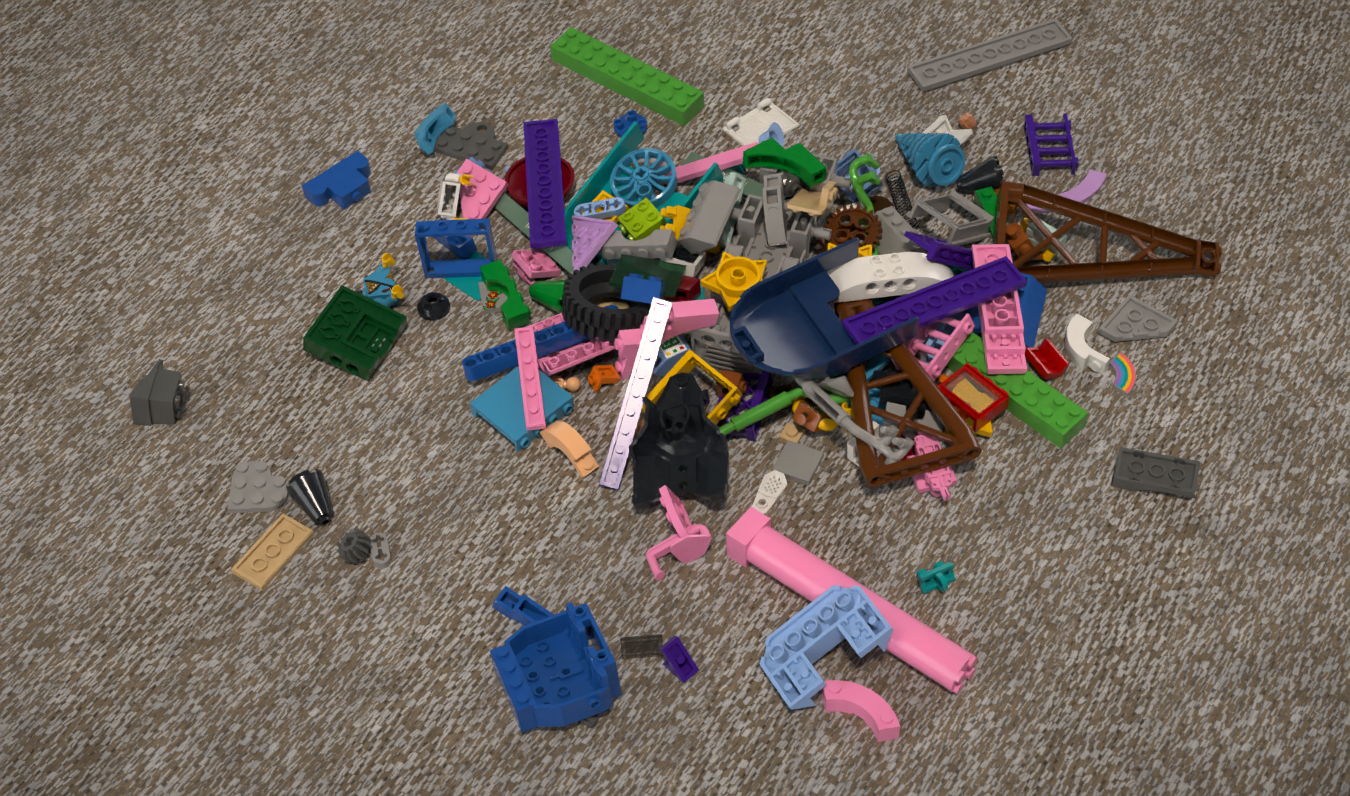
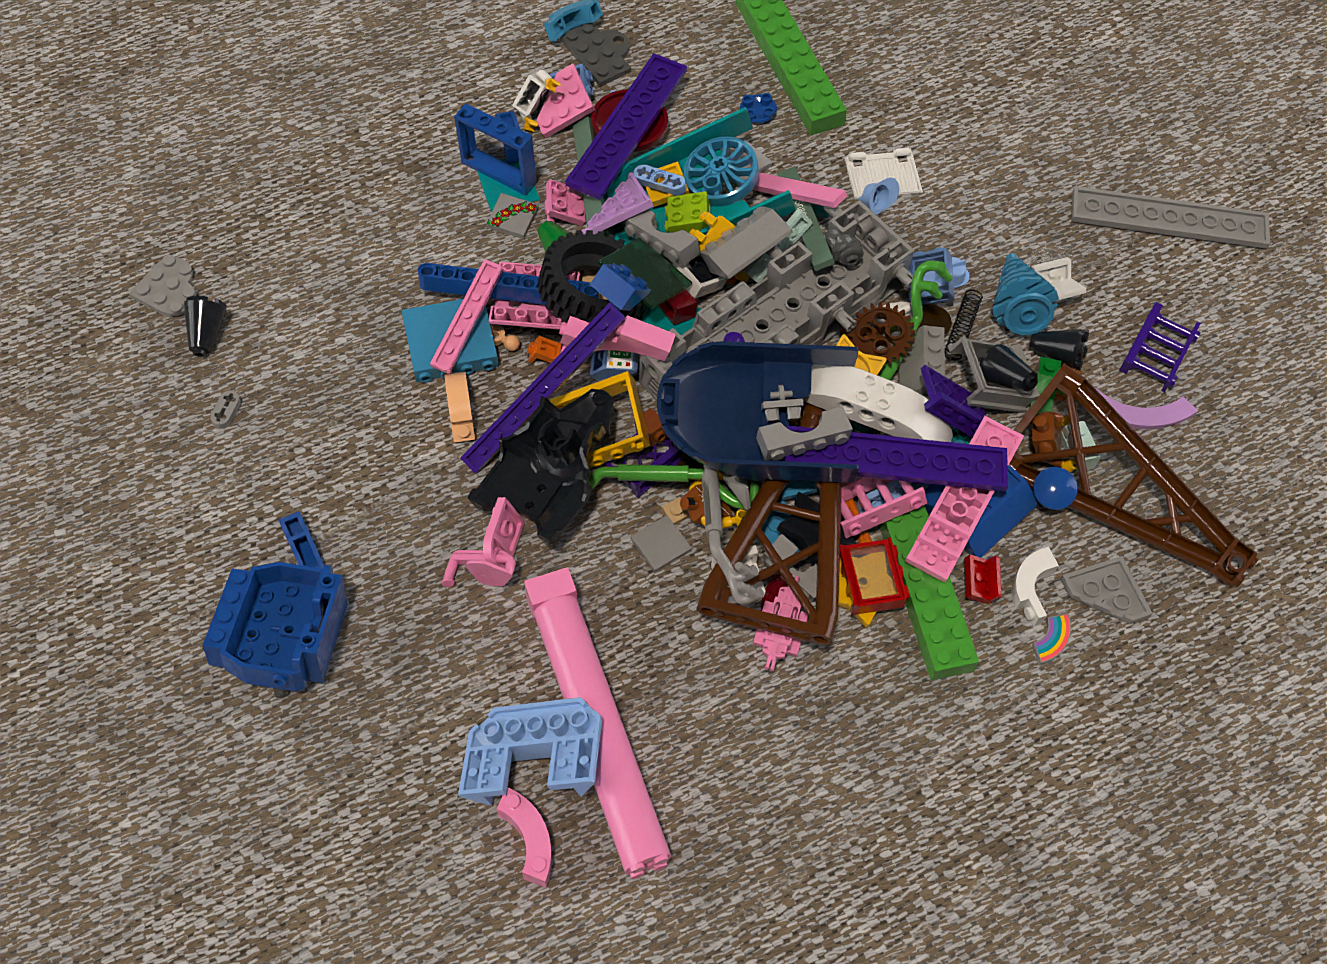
camera: 25 degrees right, 10 degrees up
dark grey piece [130,359,186,426] -> none
tan tile [231,513,314,591] -> none
blue brick [302,151,371,209] -> none
dark green piece [303,285,407,381] -> none
dark grey gear [337,529,372,564] -> none
torso [355,253,404,307] -> none
black piece [417,292,450,321] -> none
green arch [480,260,531,330] -> none
clear smoke tile [620,634,663,659] -> none
dark purple slope [659,636,699,683] -> none
yellow plate [701,252,767,311] -> none
green arch [743,137,827,187] -> none
white piece [752,470,788,514] -> none
light grey slope [762,173,787,246] -> none
tan bracket [787,181,838,217] -> none
teal hips [916,561,956,595] -> none
nougat plate [958,112,976,129] -> none
dark grey piece [1112,447,1200,499] -> none
none -> light grey arch [756,407,853,461]
none -> light grey hips [761,385,803,422]
none -> black cone [979,344,1038,392]
none -> blue dish [1033,467,1078,510]

